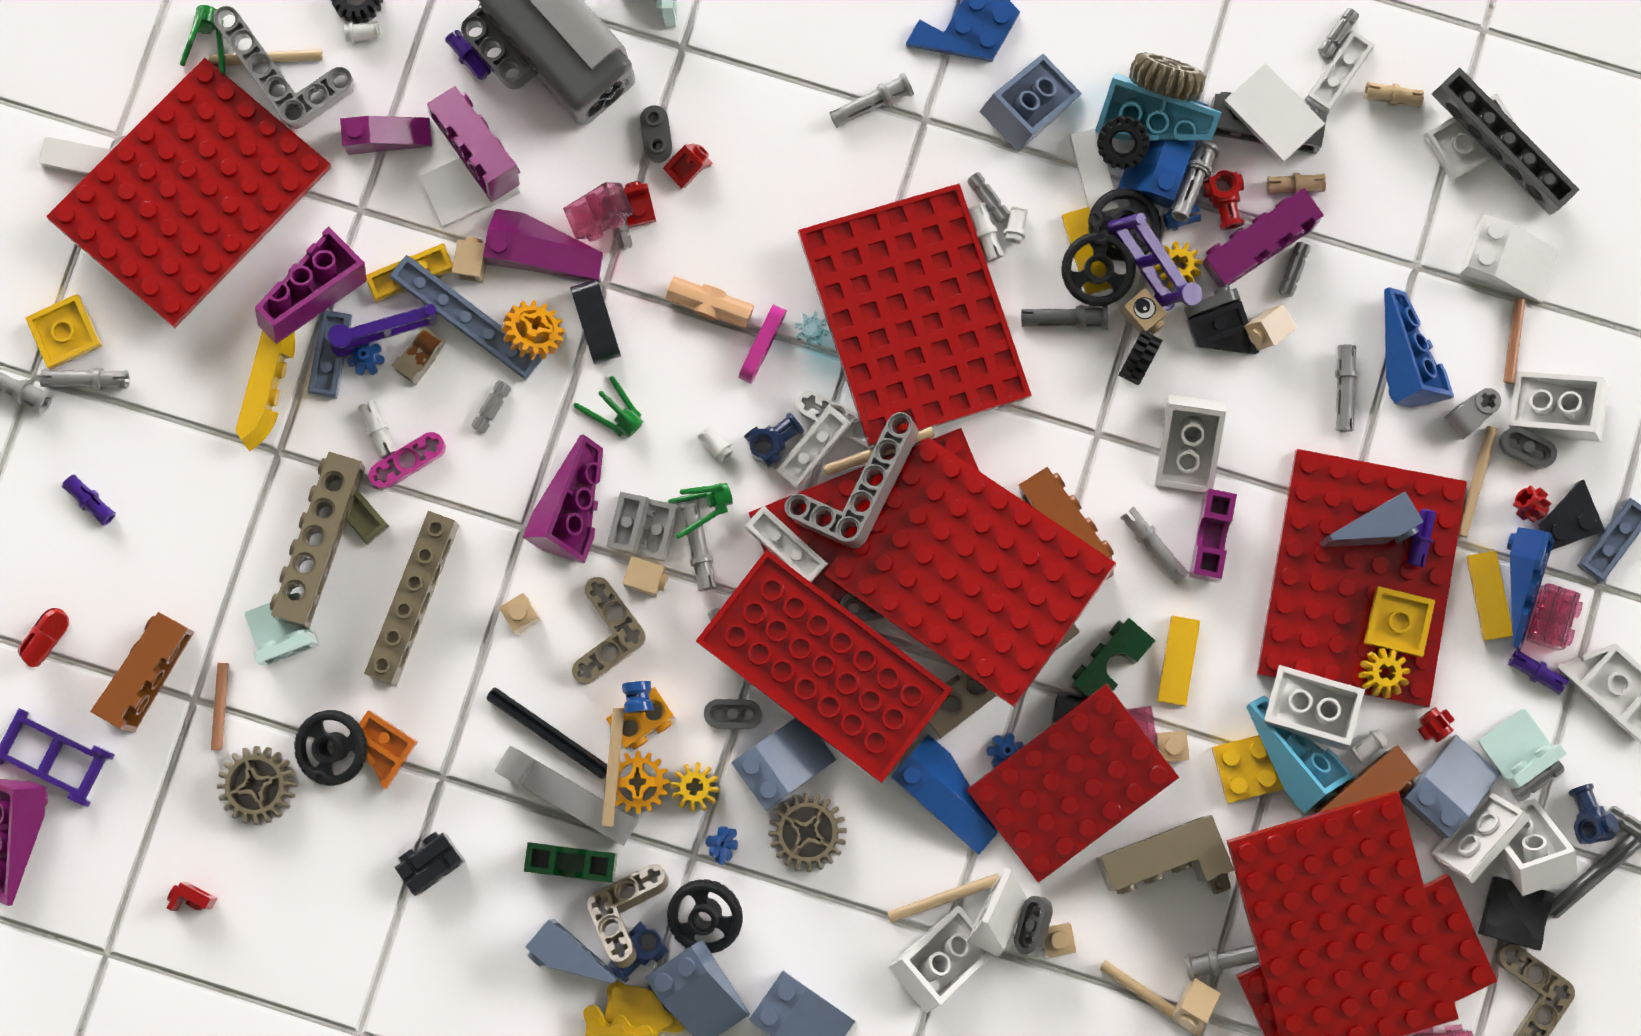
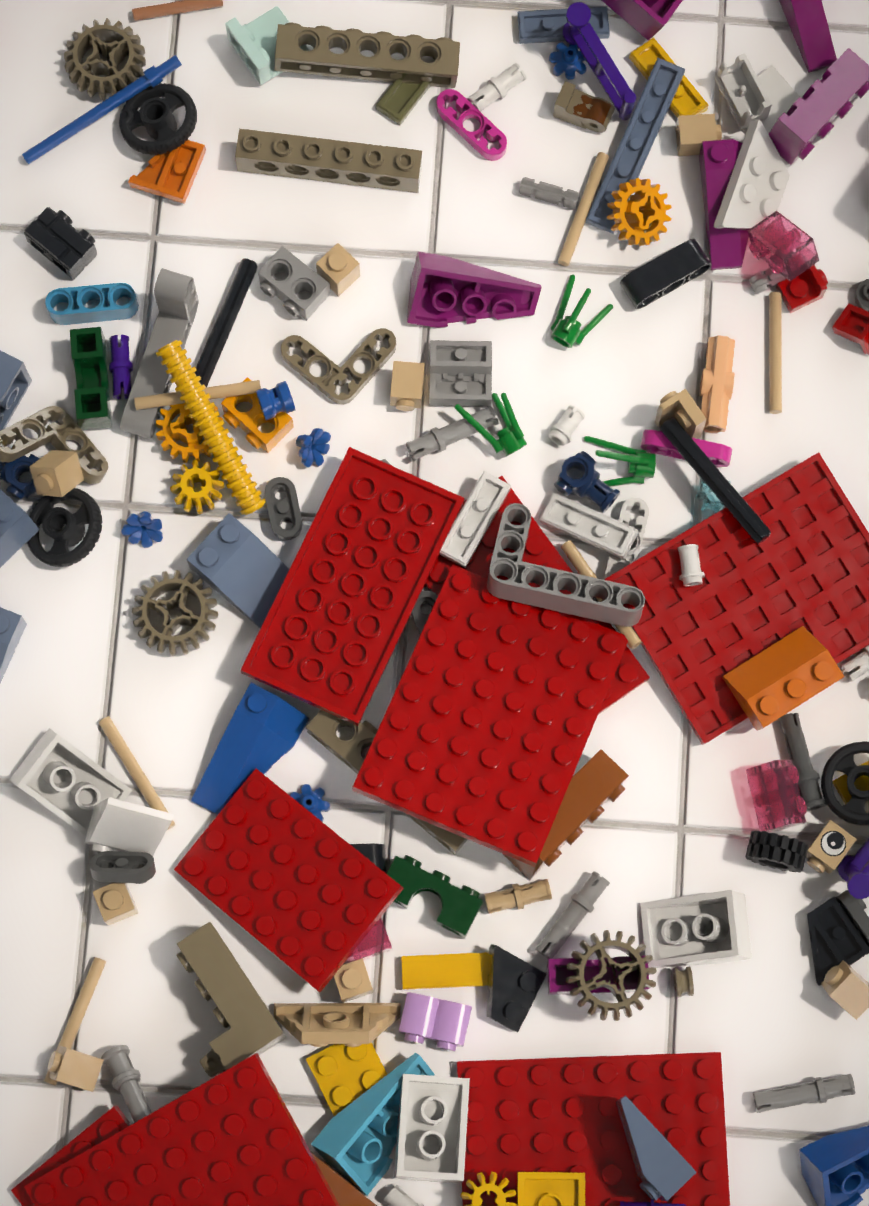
camera: 75 degrees right, 5 degrees down
none -> blue bar [22,55,182,164]
none -> tan brick [30,450,84,497]
none -> dark azure beam [45,283,139,325]
none -> dark purple pin [109,335,133,400]
none -> yellow piece [156,340,266,515]
none -> light grey brick [258,246,331,321]
none -> tan wing [274,1003,400,1047]
none -> blue plant [296,428,331,468]
none -> lavender brick [399,992,472,1051]
none -> tan pin [484,879,552,914]
none -> black wing [486,944,547,1033]
none -> tan bar [558,152,609,266]
none -> dark tan gear [566,930,657,1021]
none -> green plant [584,436,656,487]
none -> tan bracket [654,388,707,439]
none -> black axle [660,418,771,544]
none -> dark tan bush [673,966,694,997]
none -> white pin [678,544,705,586]
none -> white hinge [714,53,772,130]
none -> white wing [714,120,790,230]
none -> orange slope [722,626,845,731]
none -> clear pink brick [746,760,807,832]
none -> tan bar [769,292,782,414]

